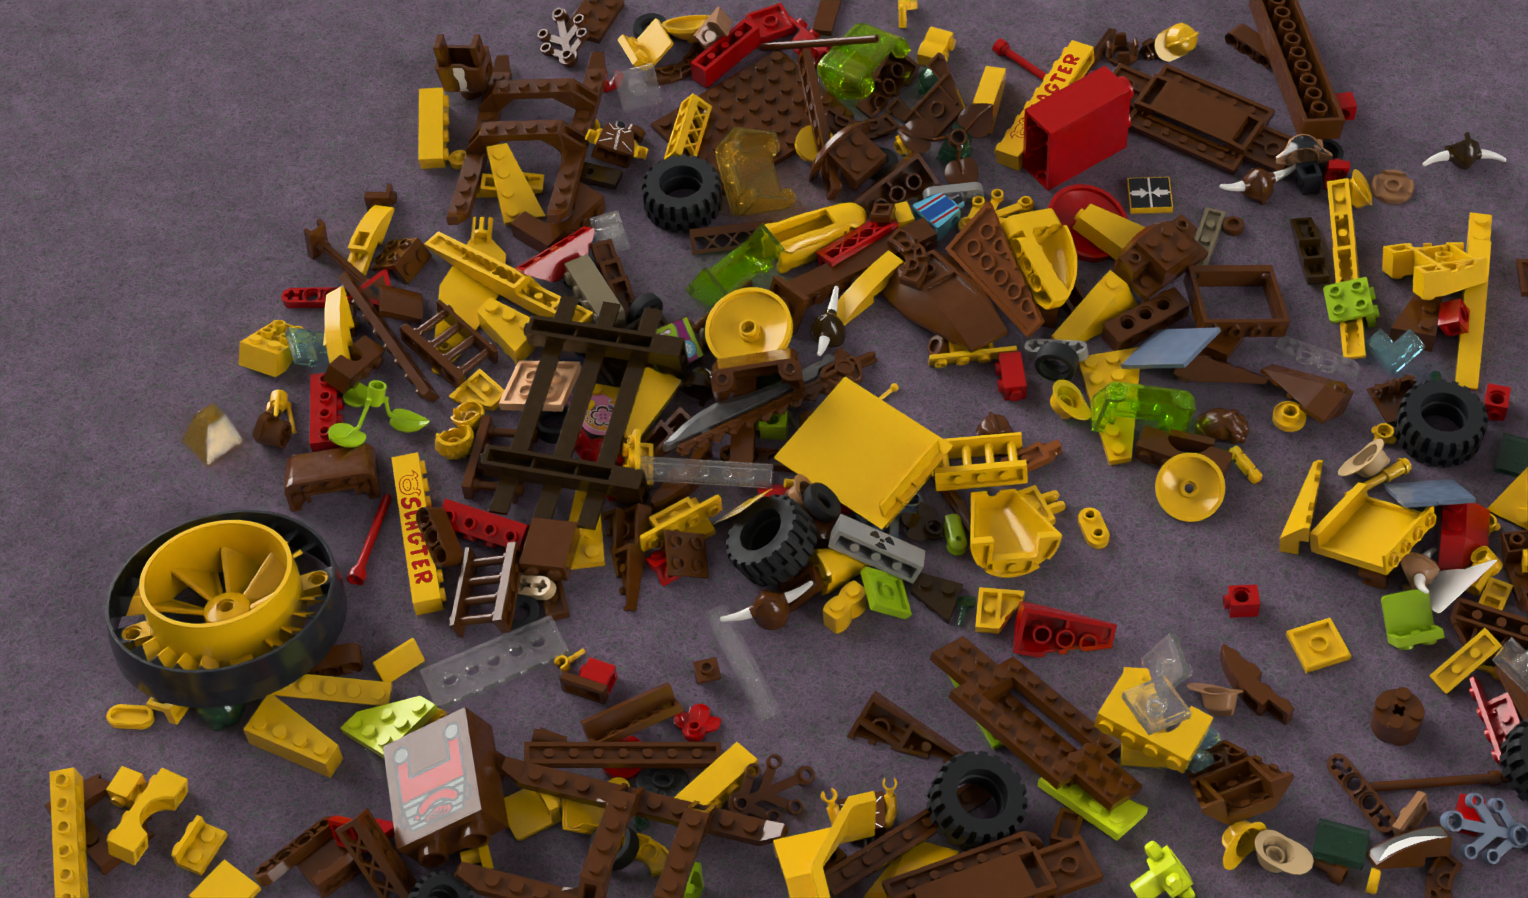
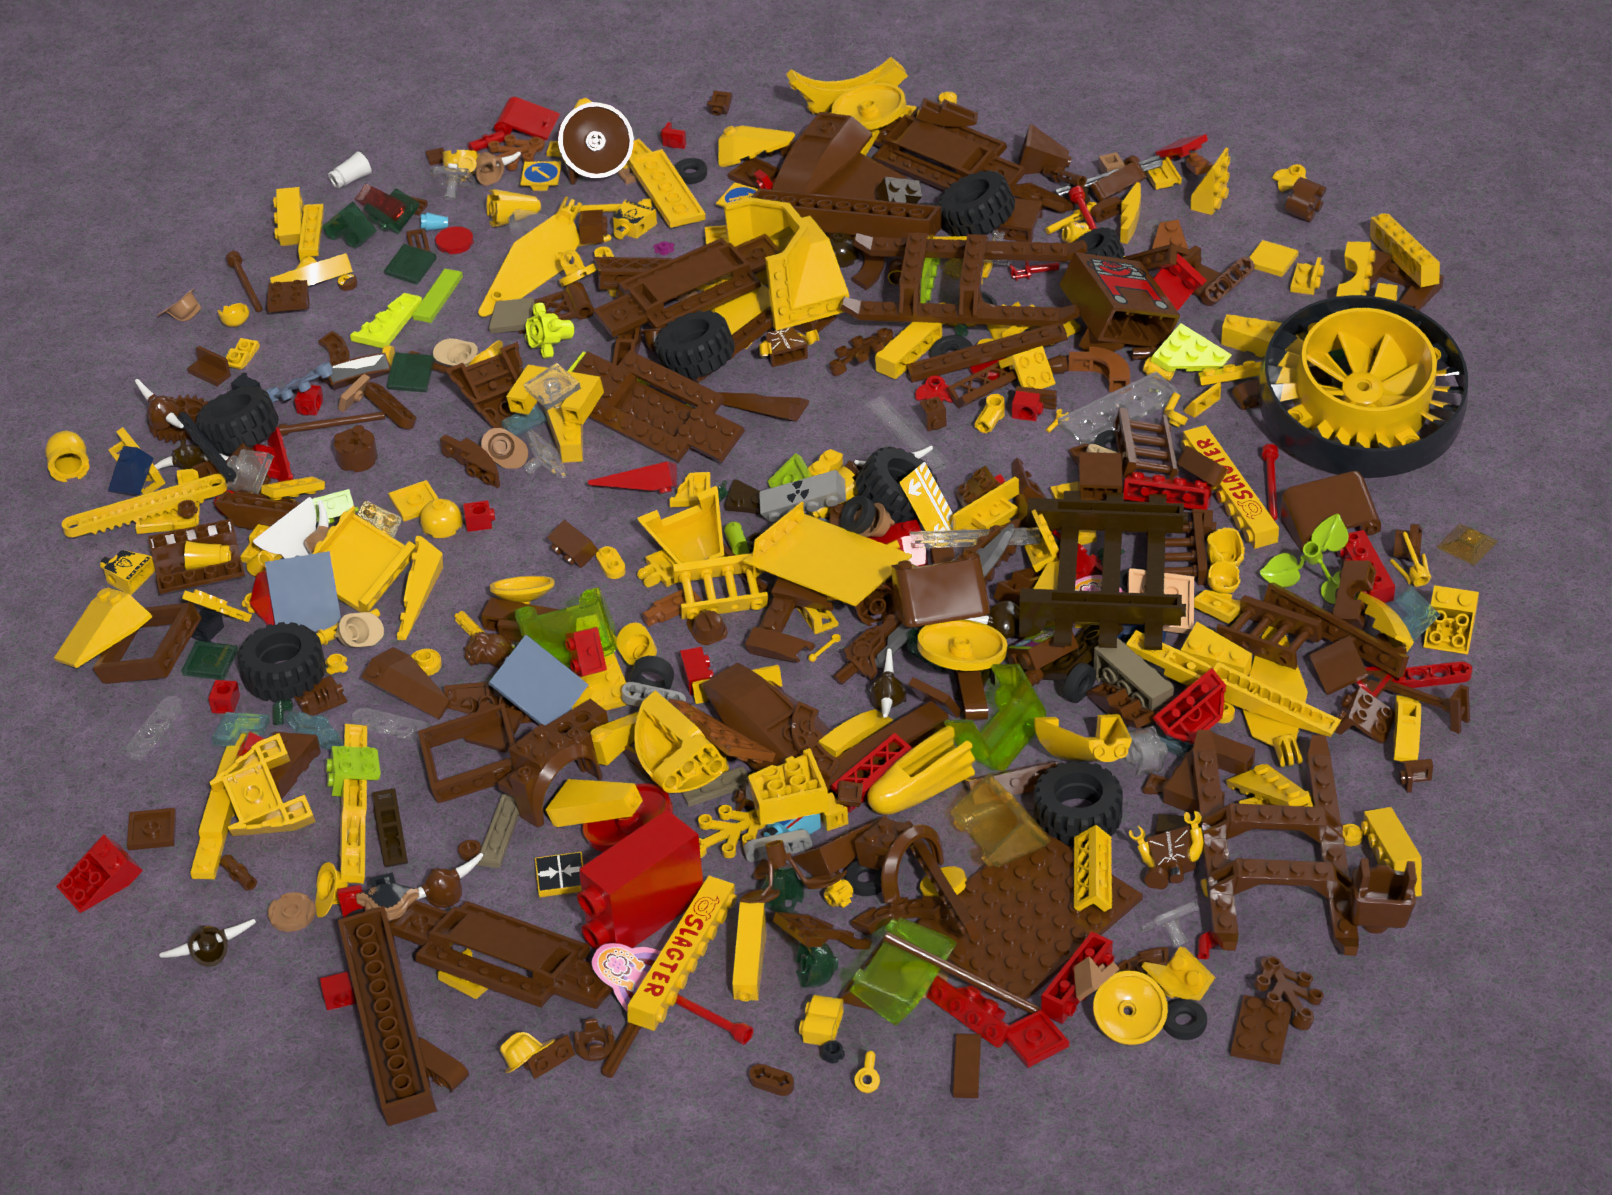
camera: 170 degrees right, 10 degrees down
none -> clear light blue plate [212,712,270,746]
none -> reddish brown pin [220,854,257,891]
none -> clear yellow plate [357,500,403,538]
none -> yellow cylinder [420,499,463,538]
none -> reddish brown brick [547,519,599,568]
none -> red bracket [565,627,607,676]
none -> reddish brown wedge [745,577,833,663]
none -> yellow wedge [748,748,829,826]
none -> reddish brown beam [749,1064,795,1096]
none -> black plate [820,1040,845,1064]
none -> yellow piece [975,394,1005,434]
none -> yellow bracket [998,346,1055,389]
none -> yellow cone [1034,714,1132,762]
none -> dark orange arch [1069,347,1130,392]
none -> yellow plate [1164,392,1189,427]
none -> reddish brown bracket [1191,509,1217,542]

